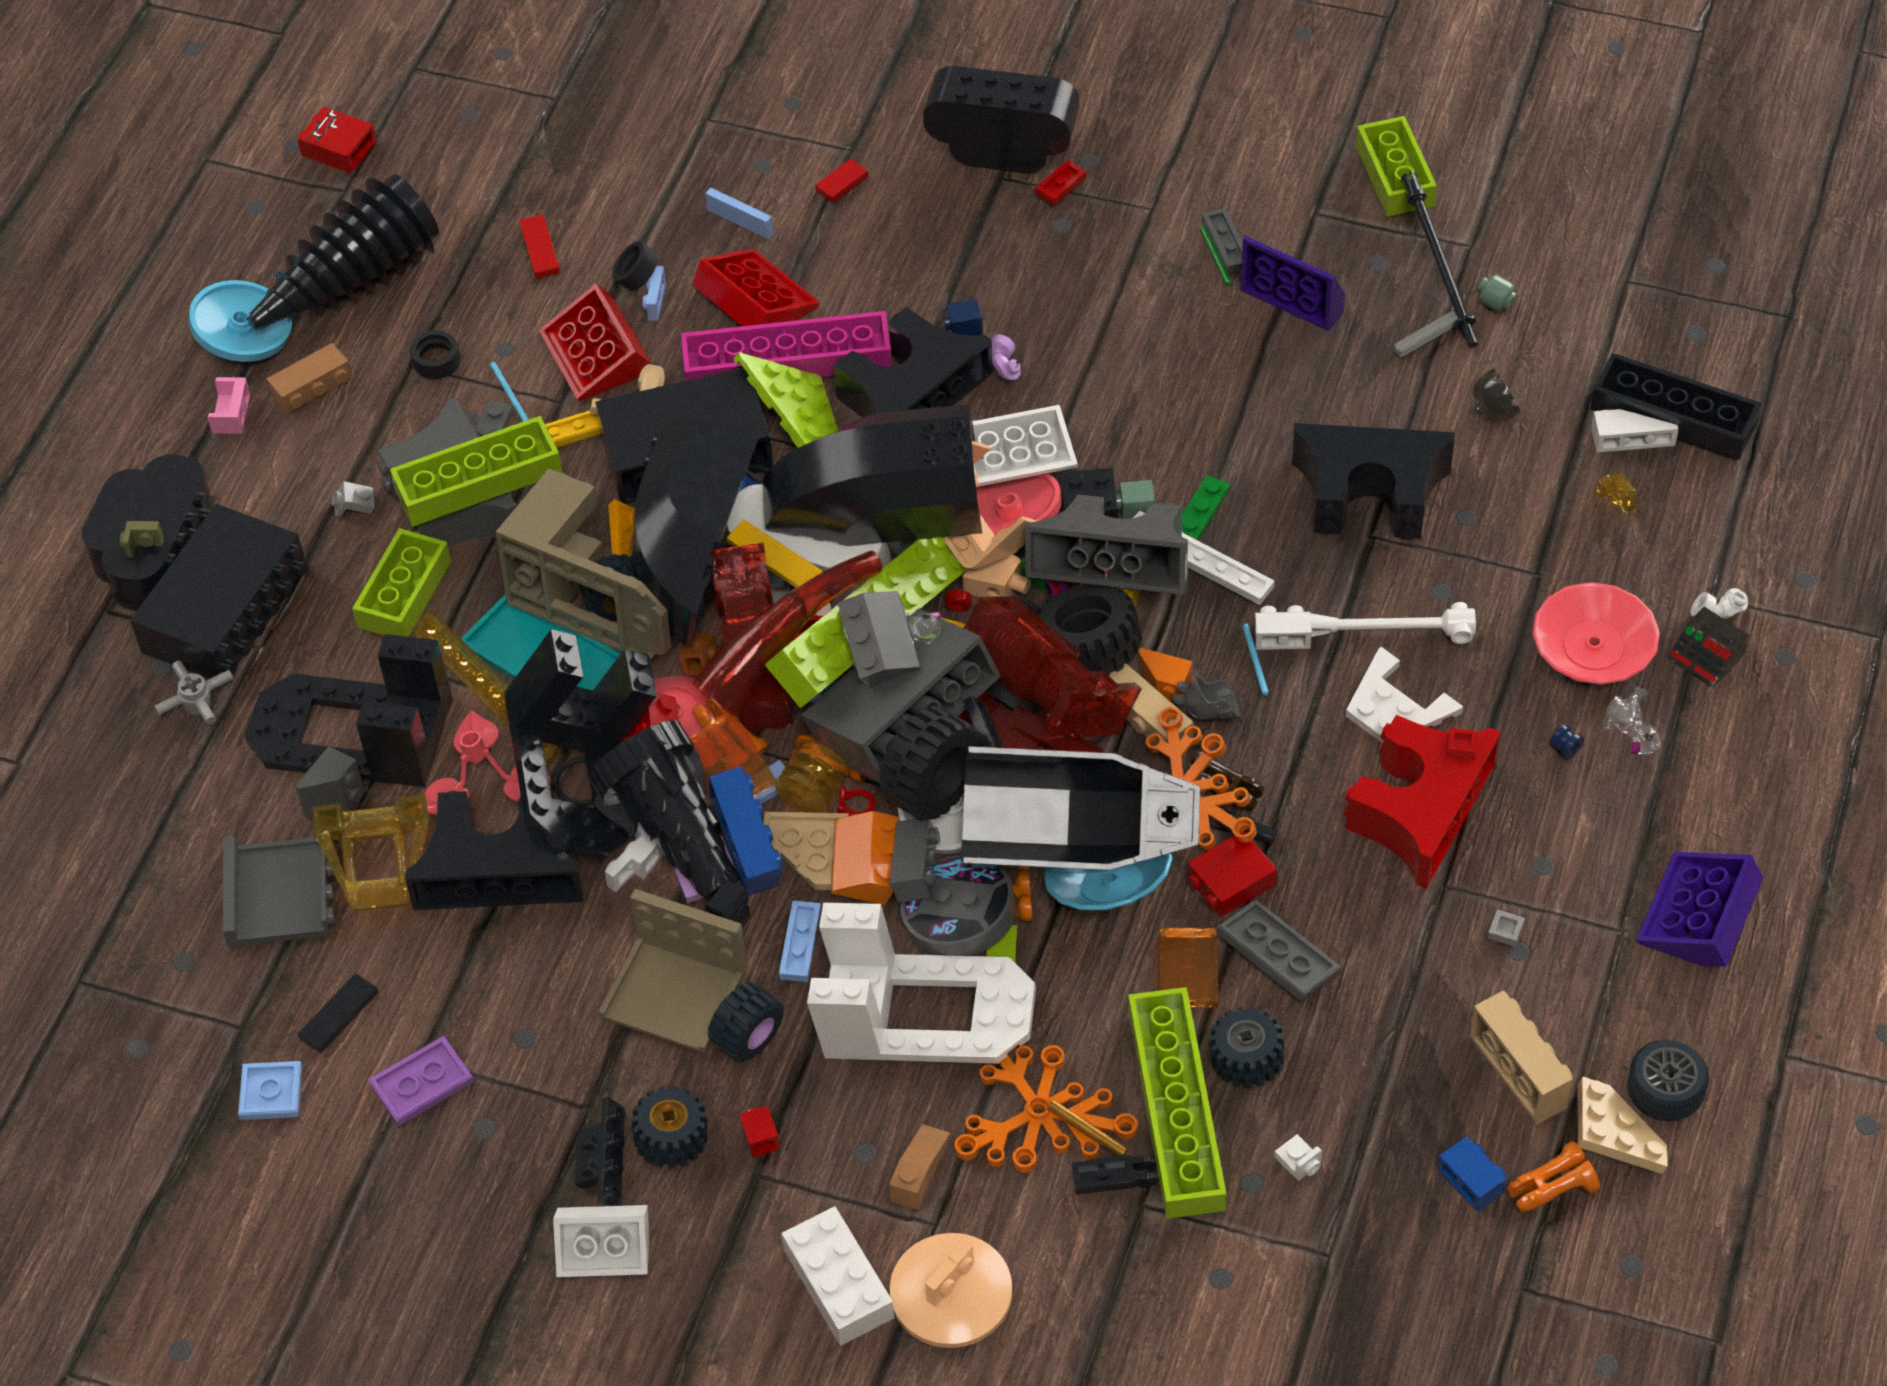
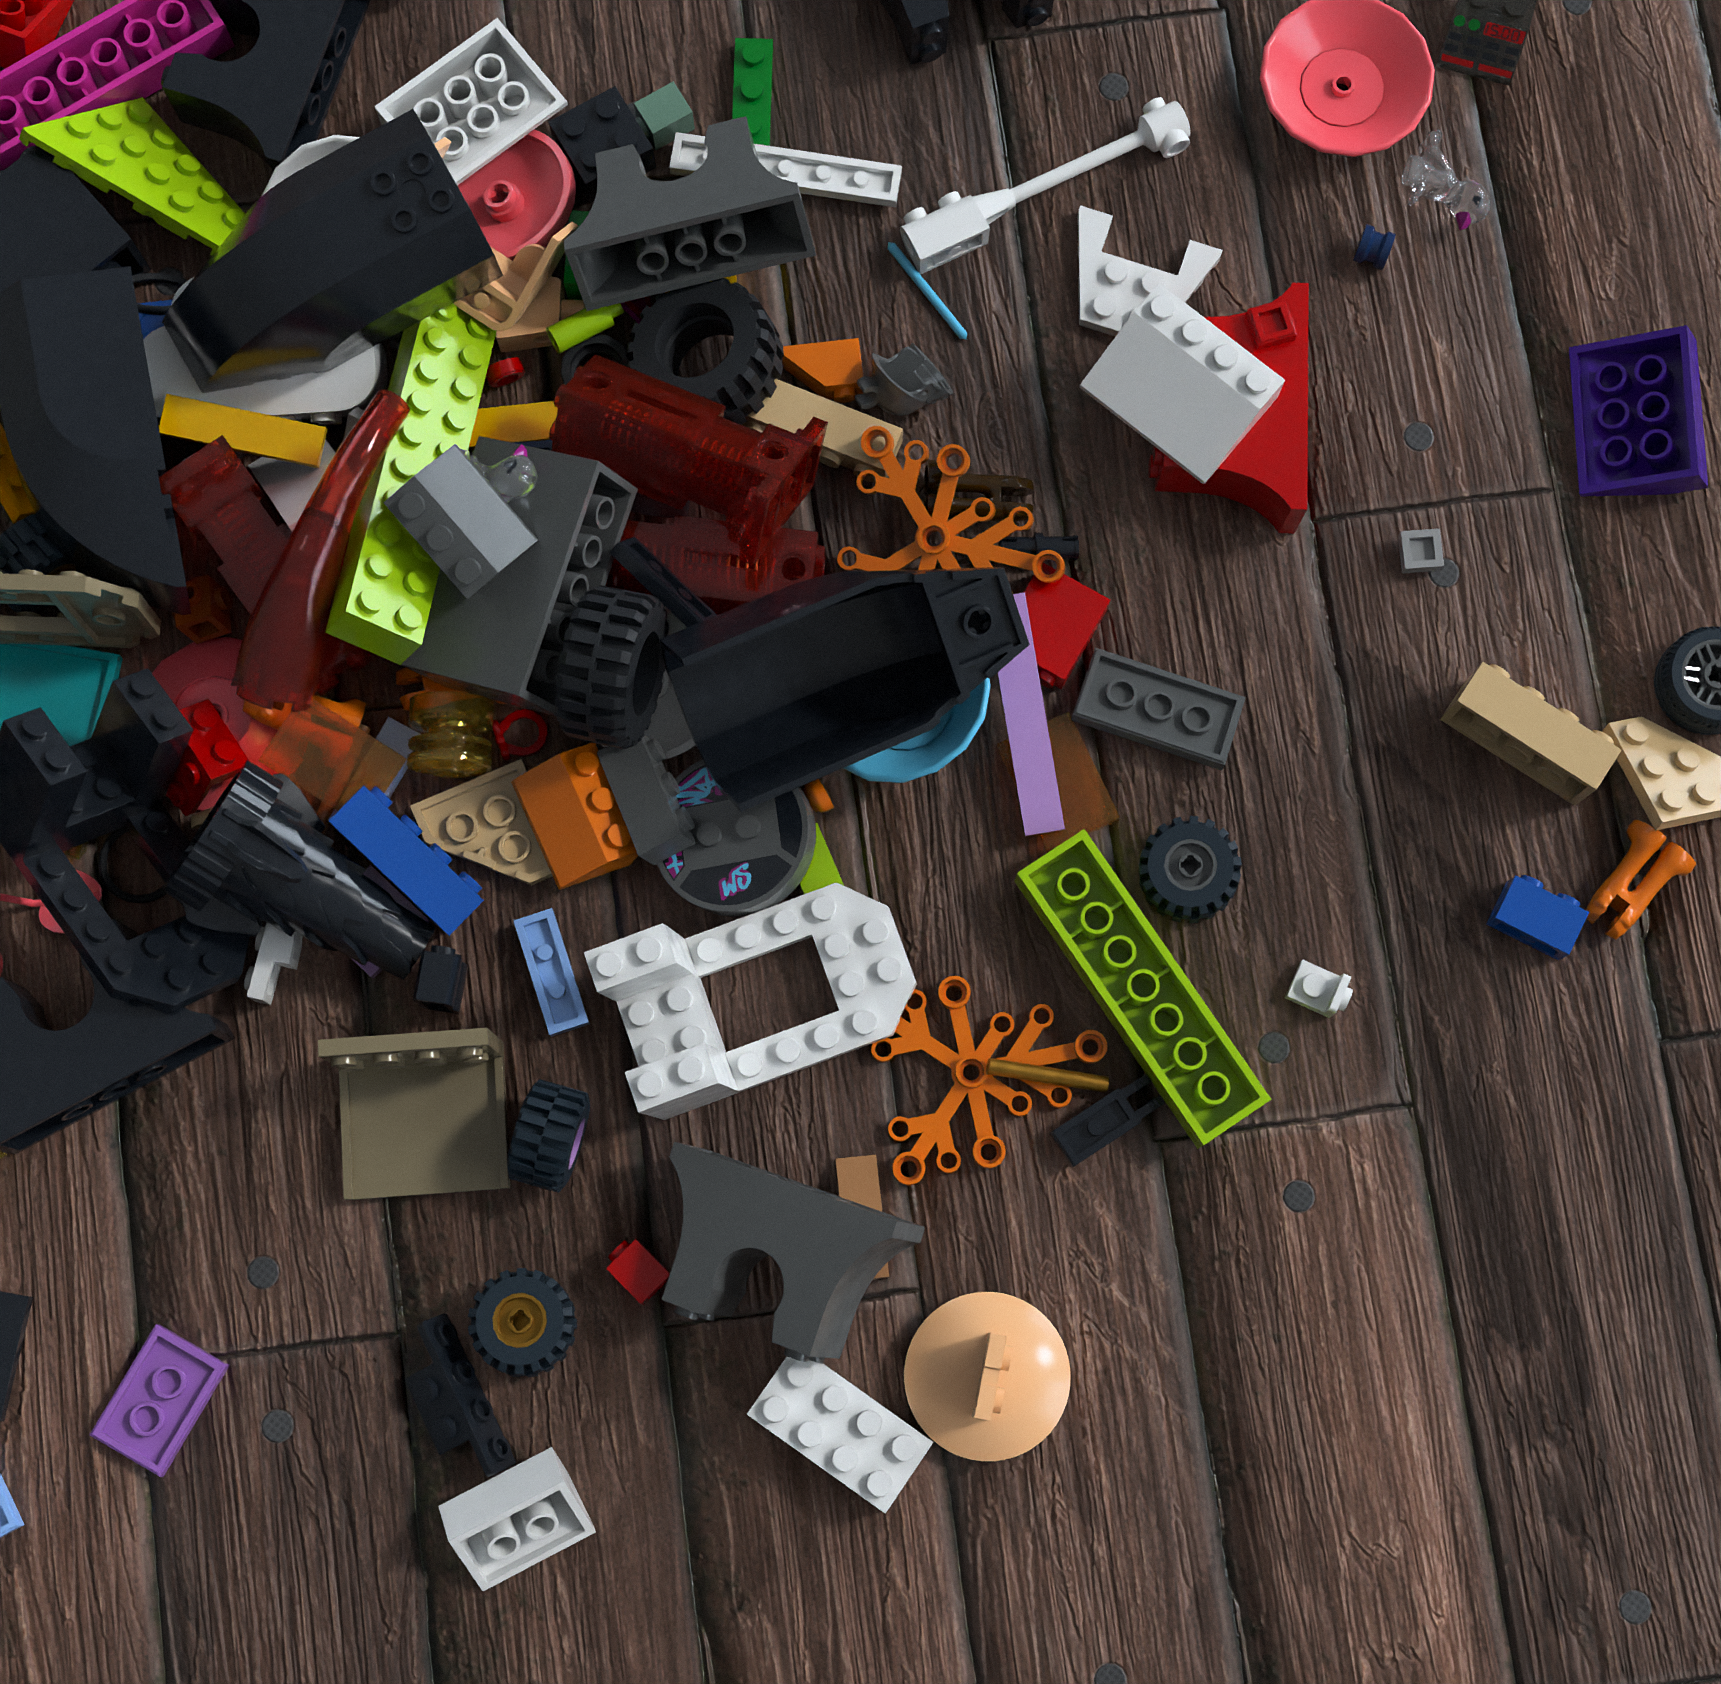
camera: 30 degrees left, 25 degrees up
none -> lime cylinder [546,303,624,354]
none -> dark grey piece [661,1142,925,1364]
none -> lavender tile [998,592,1065,837]
none -> white slope [1079,283,1285,484]

